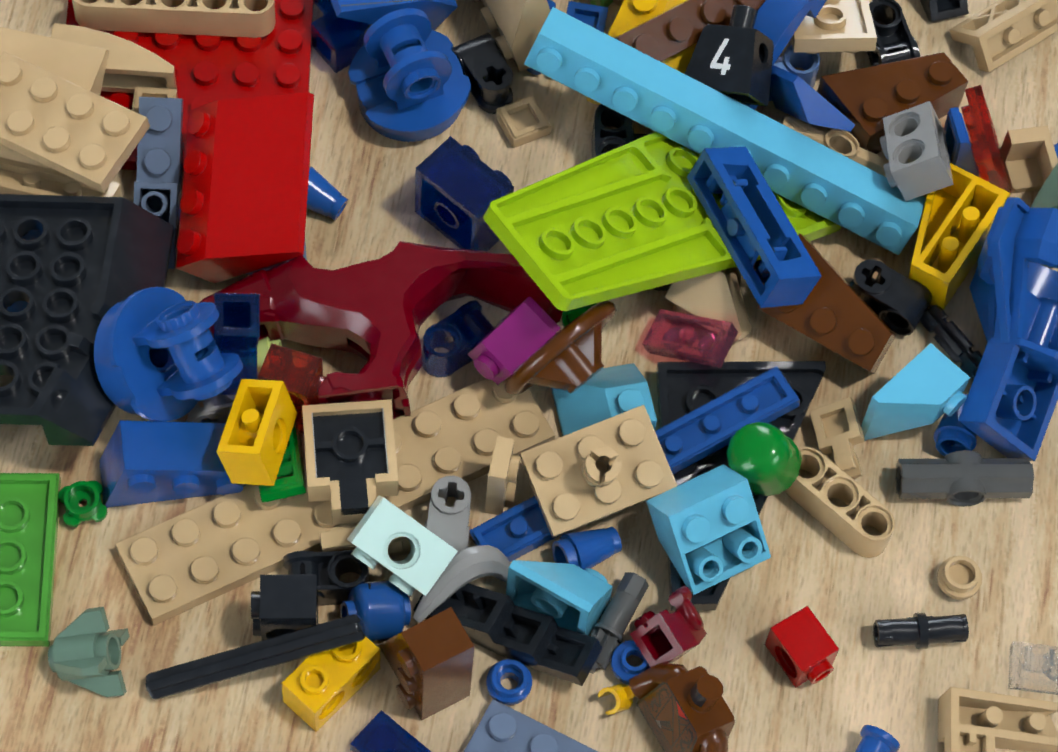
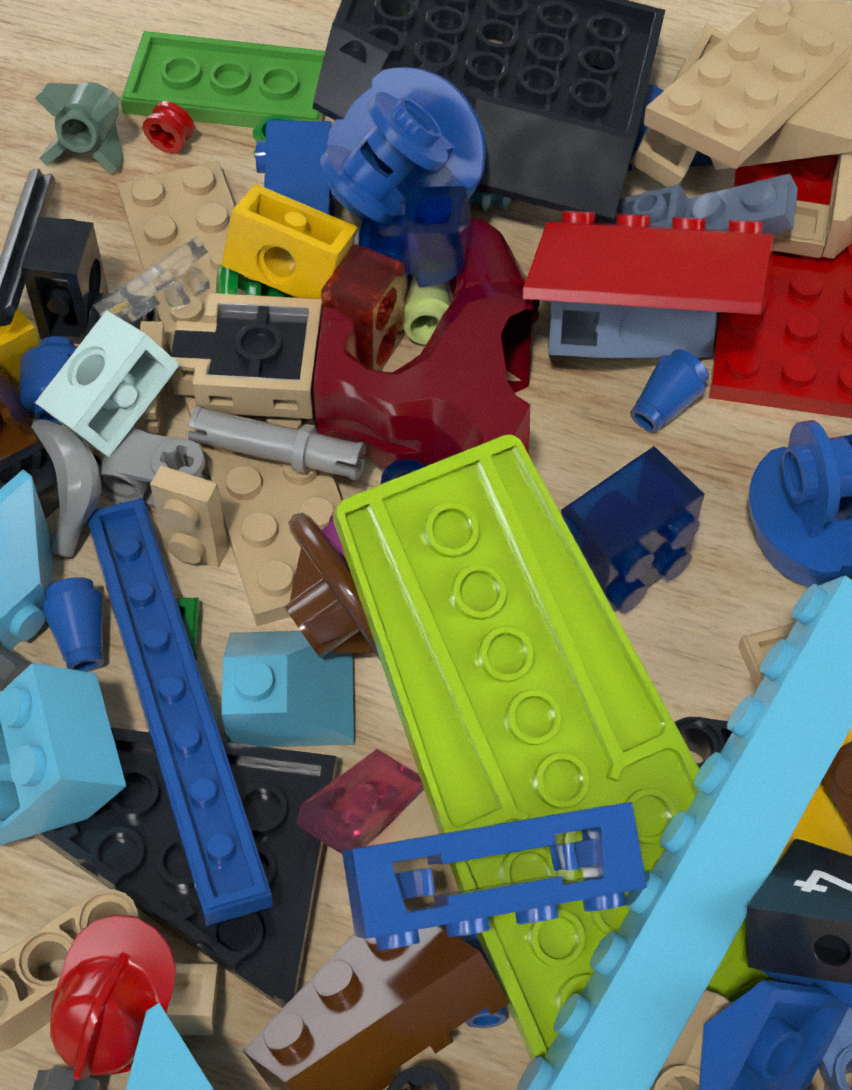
camera: 105 degrees right, 5 degrees down
tan plate [519,405,677,538] -> none
green helmet [727,422,802,496] -> none
none -> red piece [50,914,176,1081]
none -> clear plate [94,236,210,322]
none -> red bush [142,101,195,154]
none -> light grey pin [188,406,367,481]

